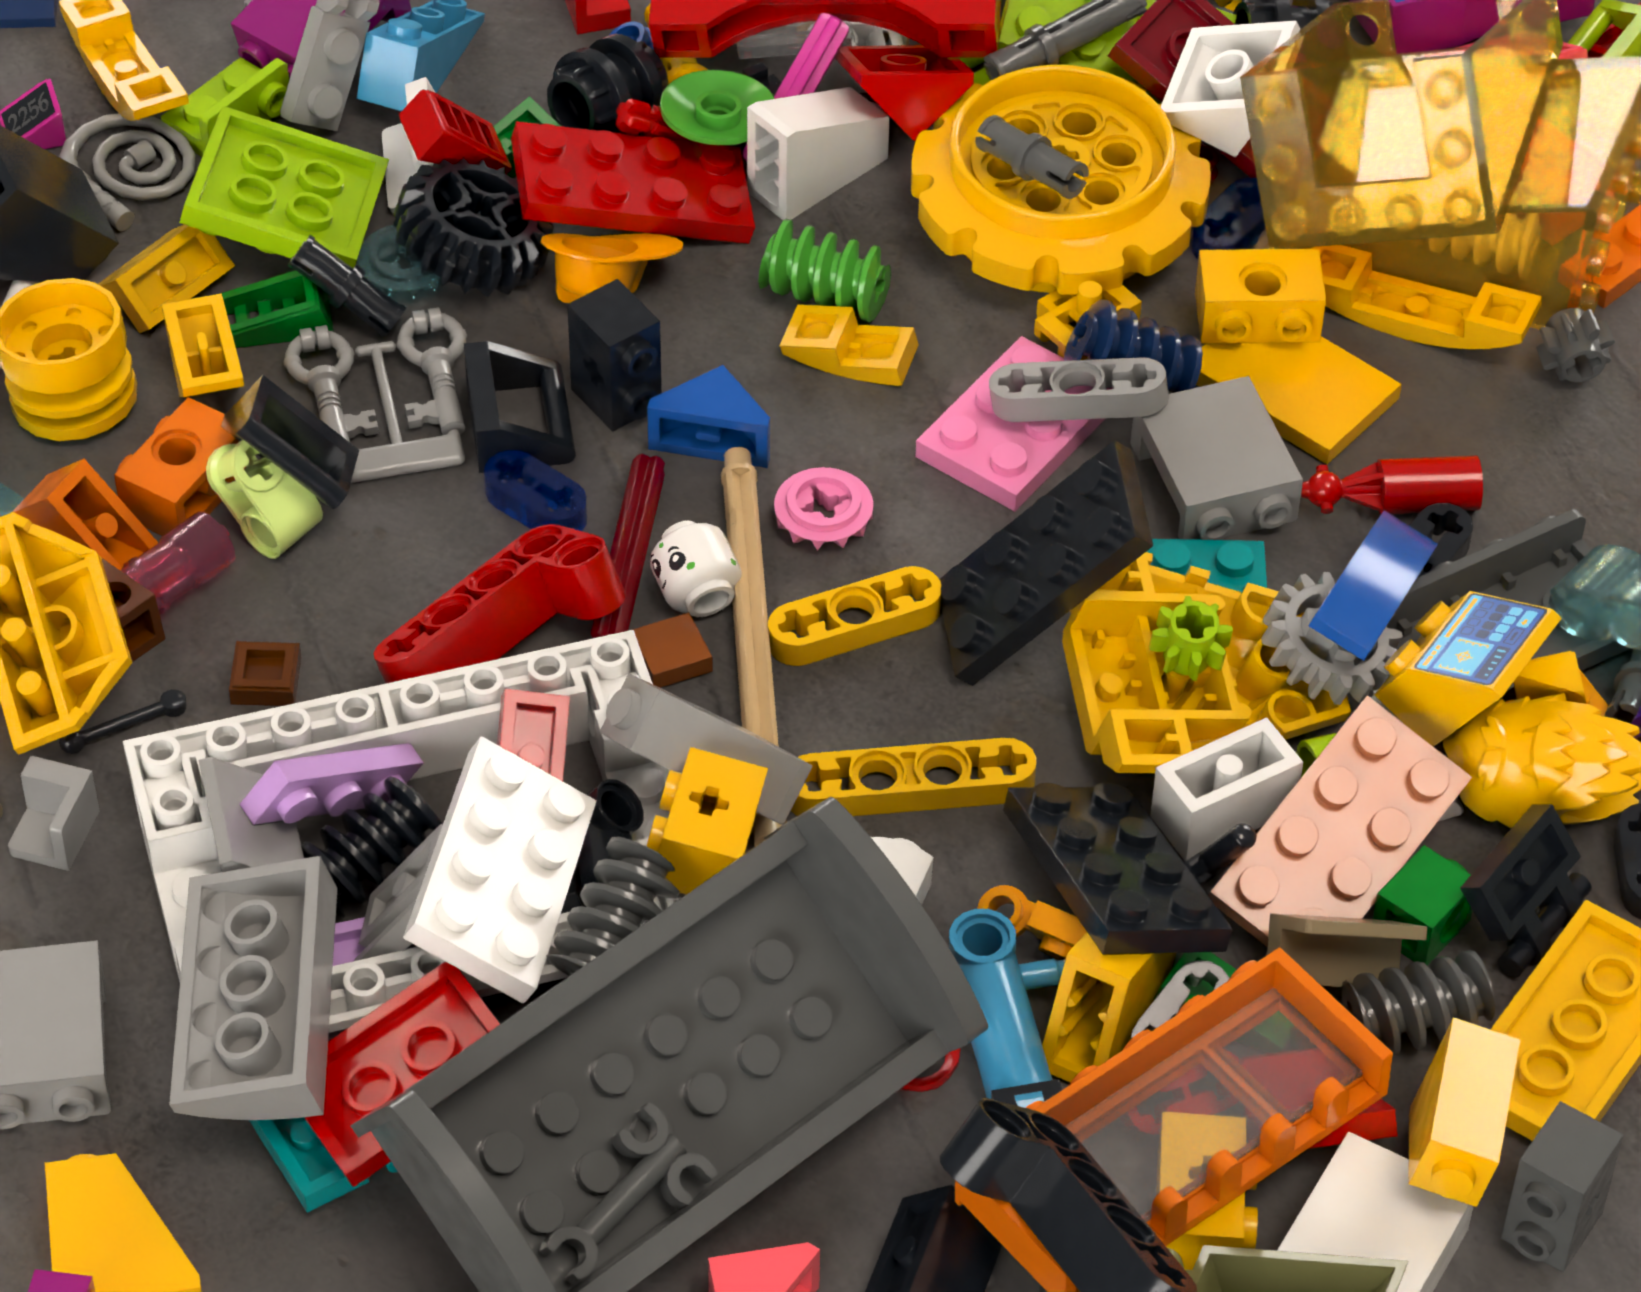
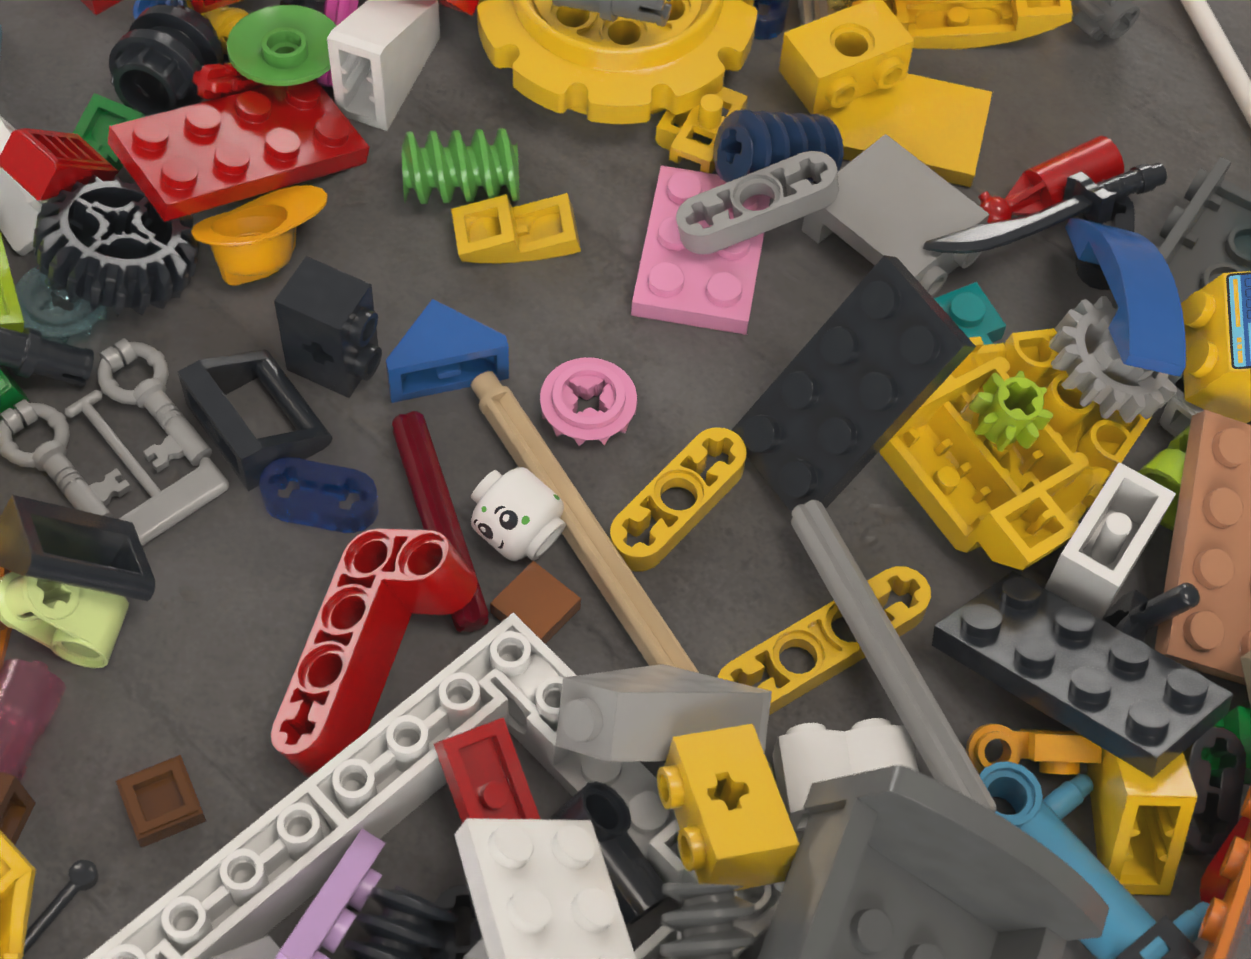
camera: 30 degrees left, 10 degrees up
none -> light grey axle [791,500,996,812]
none -> black sword [923,163,1167,254]

